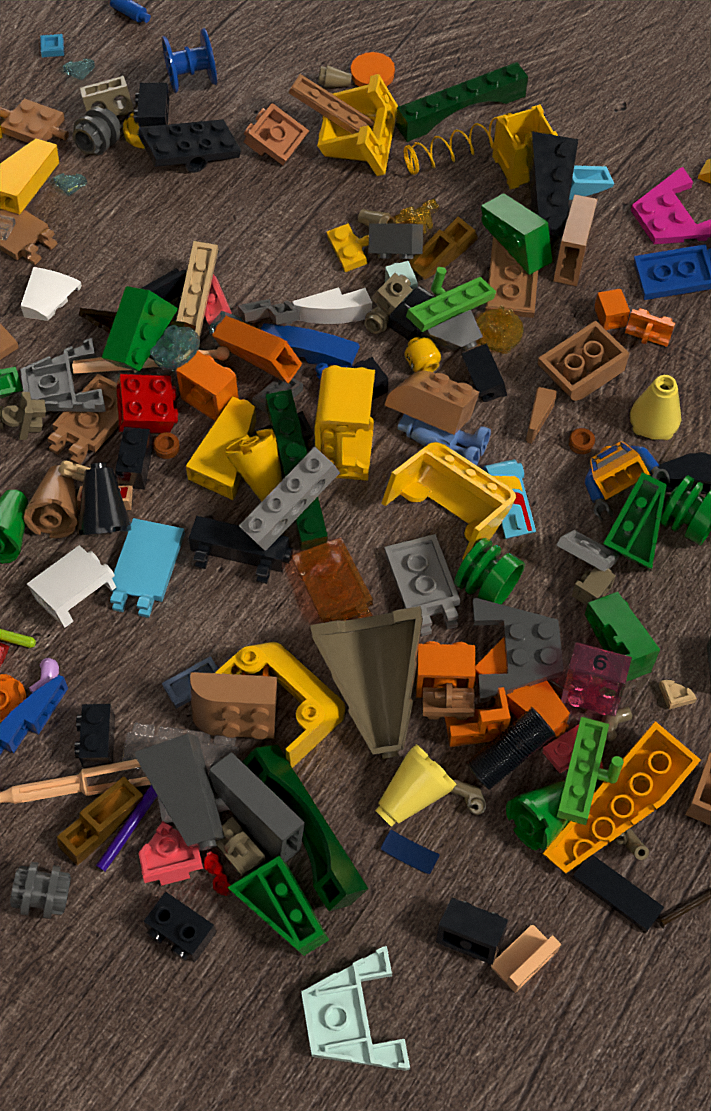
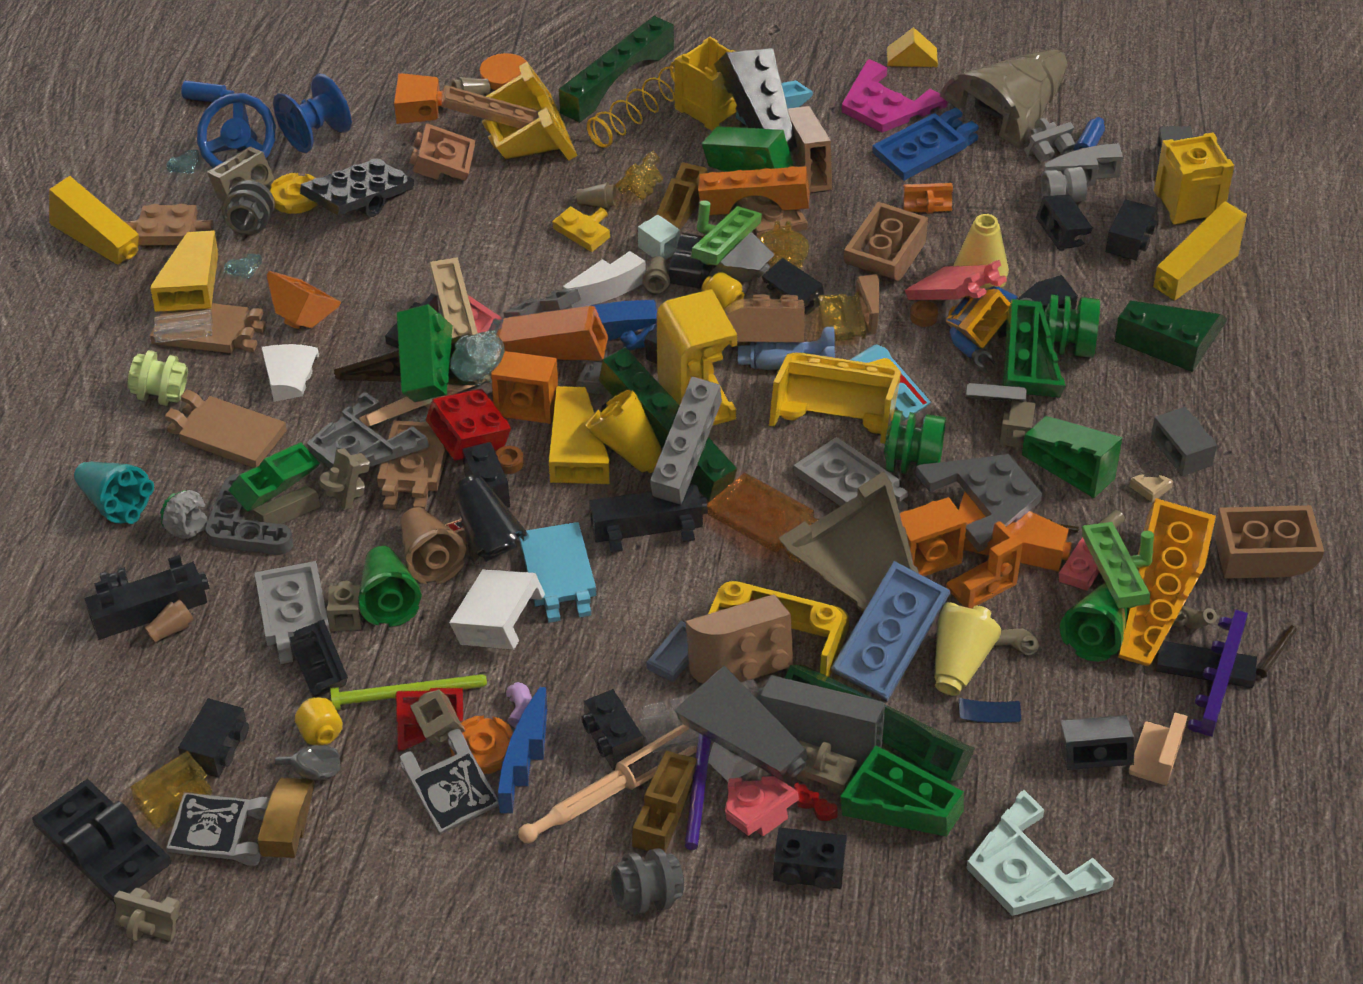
camera: 25 degrees left, 15 degrees down
dark azure tile [40,34,64,57] -> none
tan axle [58,460,90,482] -> none
black brick [134,83,170,127] -> none
dark grey brick [369,224,423,259] -> none
dark tan brick [371,273,413,316] -> none
medium nougat hips [423,683,475,720] -> none
black piece [467,707,555,790] -> none
clear pink brick [561,642,632,717] -> none
orange panel [594,289,630,330] -> none
none -> blue piece [197,93,276,169]
none -> orange slope [267,271,341,329]
none -> orange torso [394,73,443,124]
none -> orange arch [698,166,810,215]
none -> clear yellow plate [818,293,866,341]
none -> medium blue tile [831,561,950,701]
none -> coral tile [905,260,1007,300]
none -> dark purple hinge [1187,609,1248,737]

